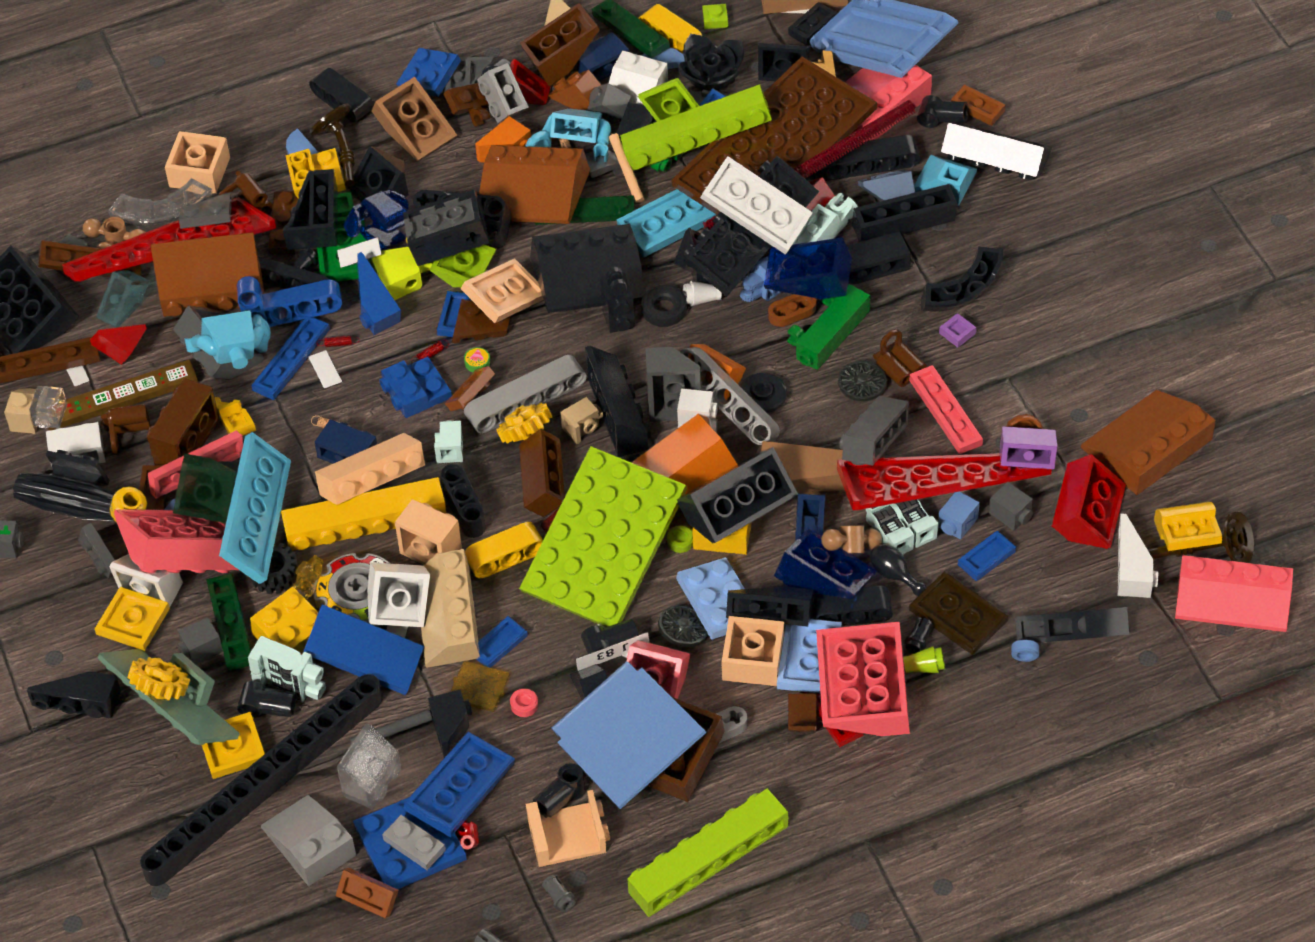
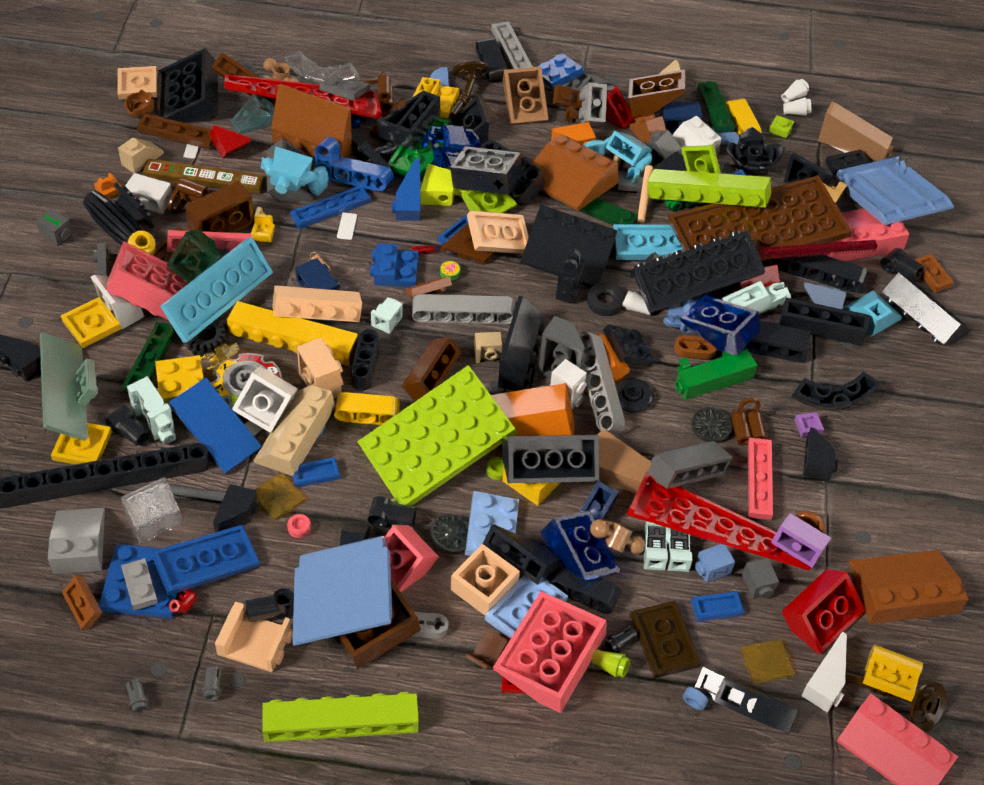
camera: 25 degrees right, 0 degrees up
clear brick [29,385,67,428] -> none
yellow gear [127,657,190,700] -> none
light nougat brick [165,131,230,194] -> none
dark grey brick [177,617,223,665] -> none
red piece [316,336,360,348] -> none
white sticker [337,237,381,267] -> none
yellow gear [496,403,552,444] -> none
white sticker [576,632,649,671] -> none
white plate [700,156,813,254] -> none
black piece [870,544,927,596] -> none
none -> orange tile [94,173,122,198]
none -> light grey plate [491,21,533,69]
none -> black plate [603,324,655,367]
none -> clear yellow piece [740,639,795,685]
none -> black slope [803,427,839,481]

